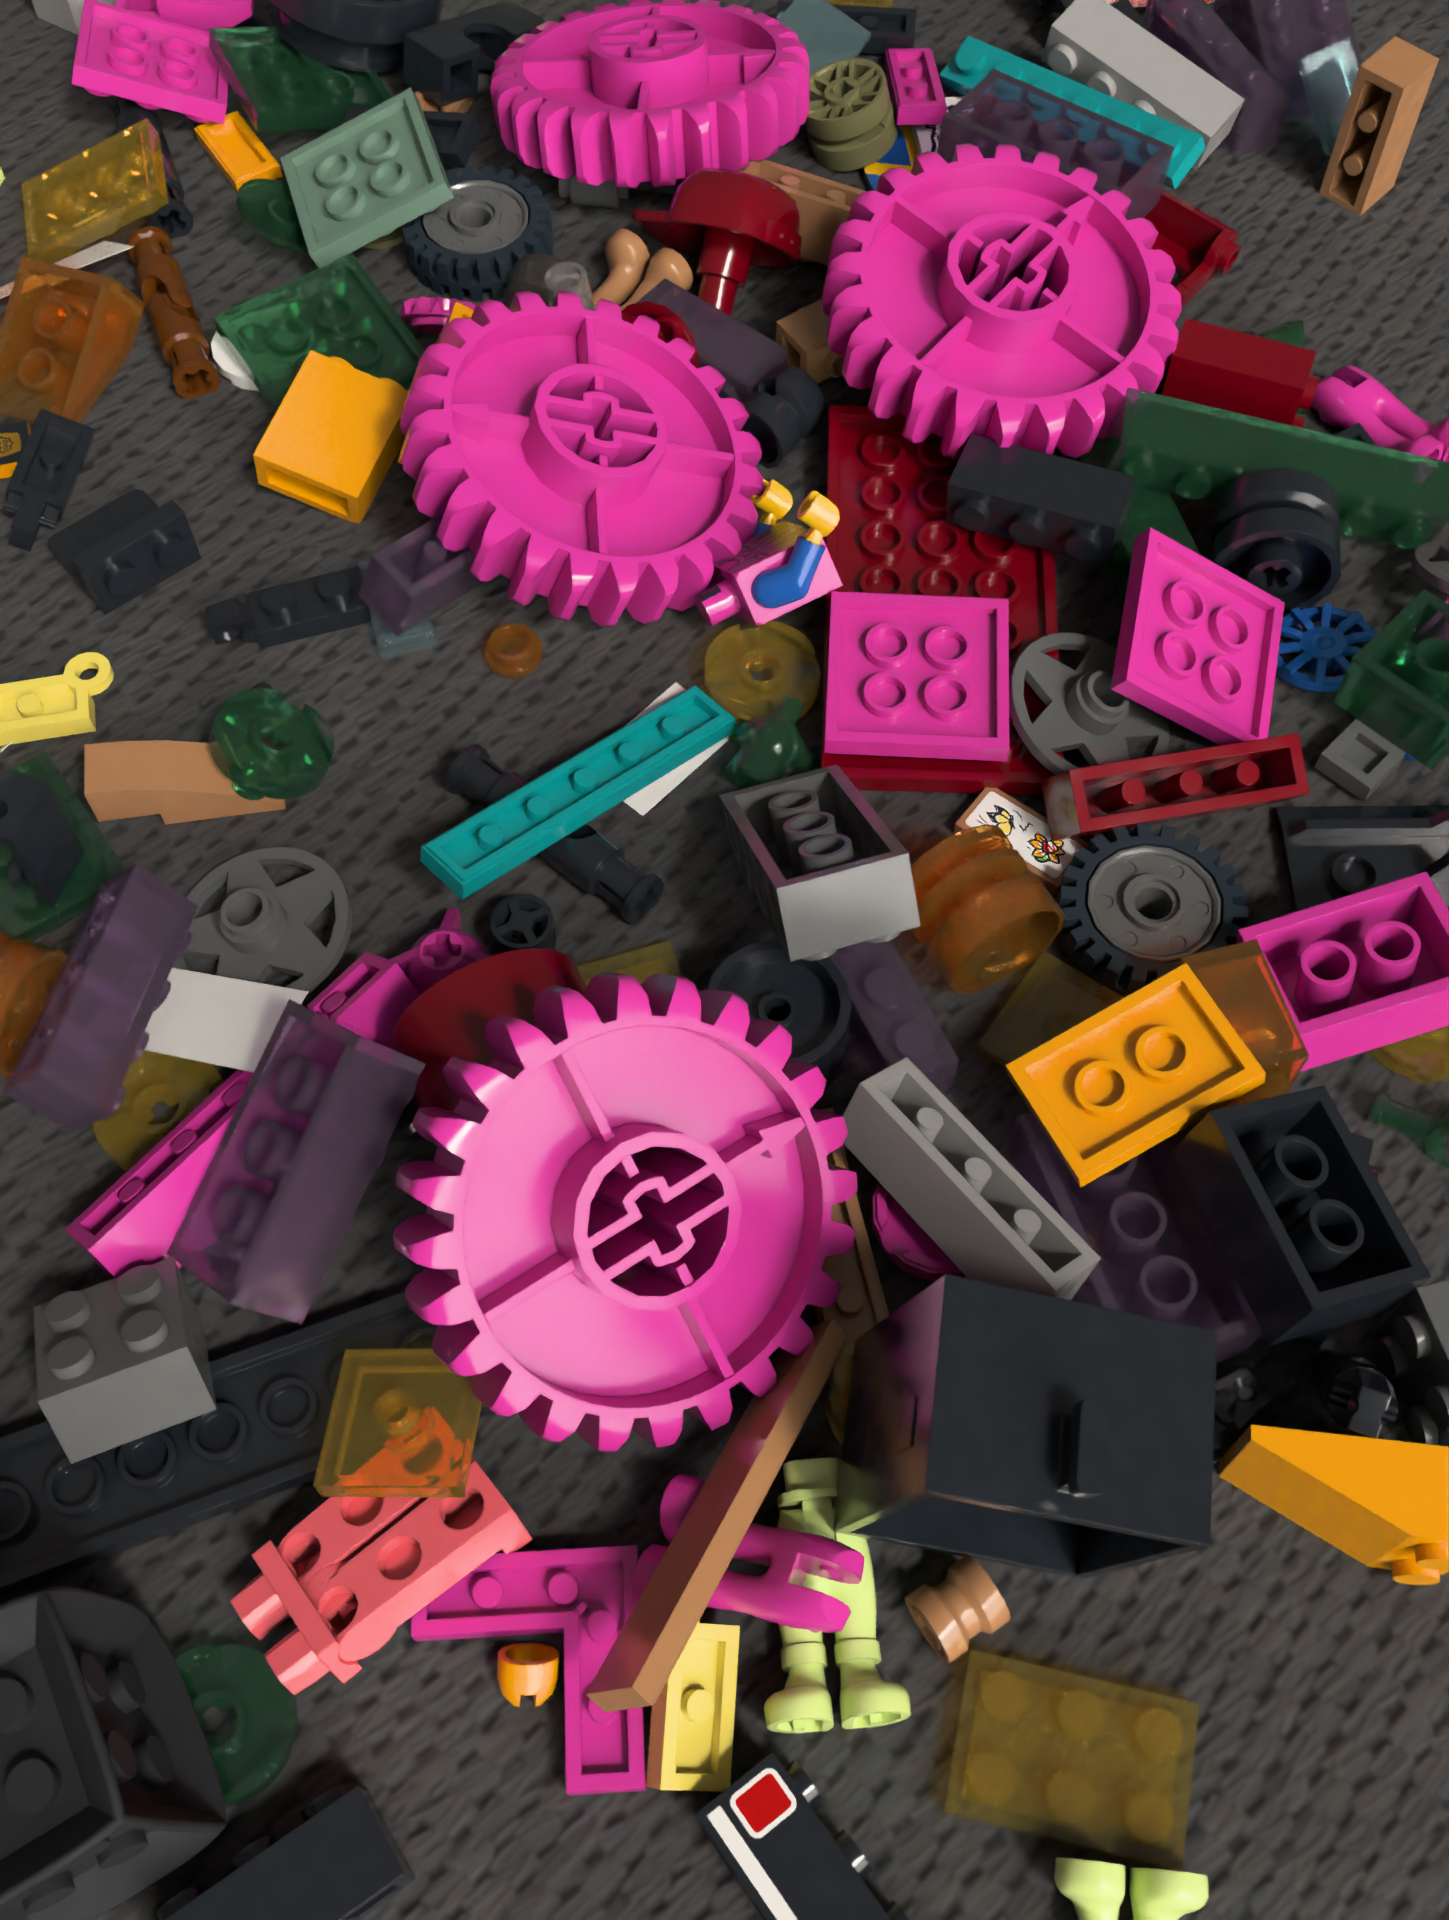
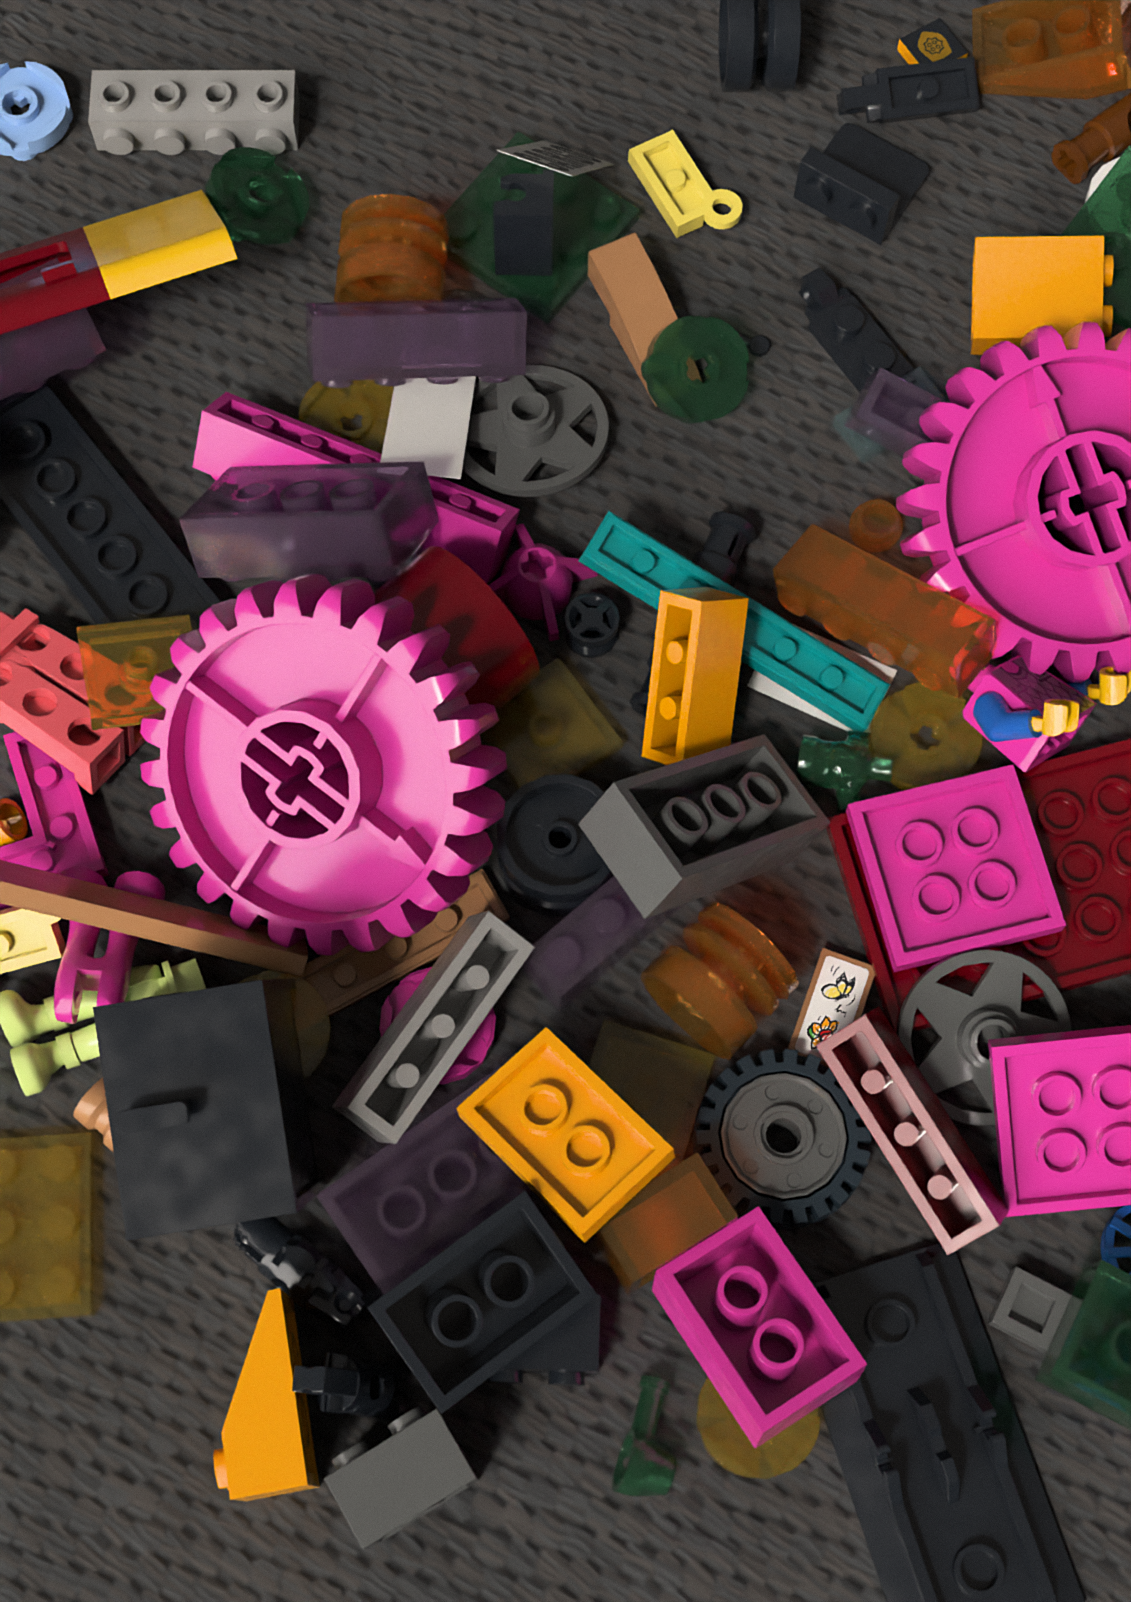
camera: 70 degrees right, 10 degrees up
dark grey brick [33,1257,217,1464] -> none
none -> light orange brick [641,587,749,765]
none -> clear orange brick [773,524,997,699]

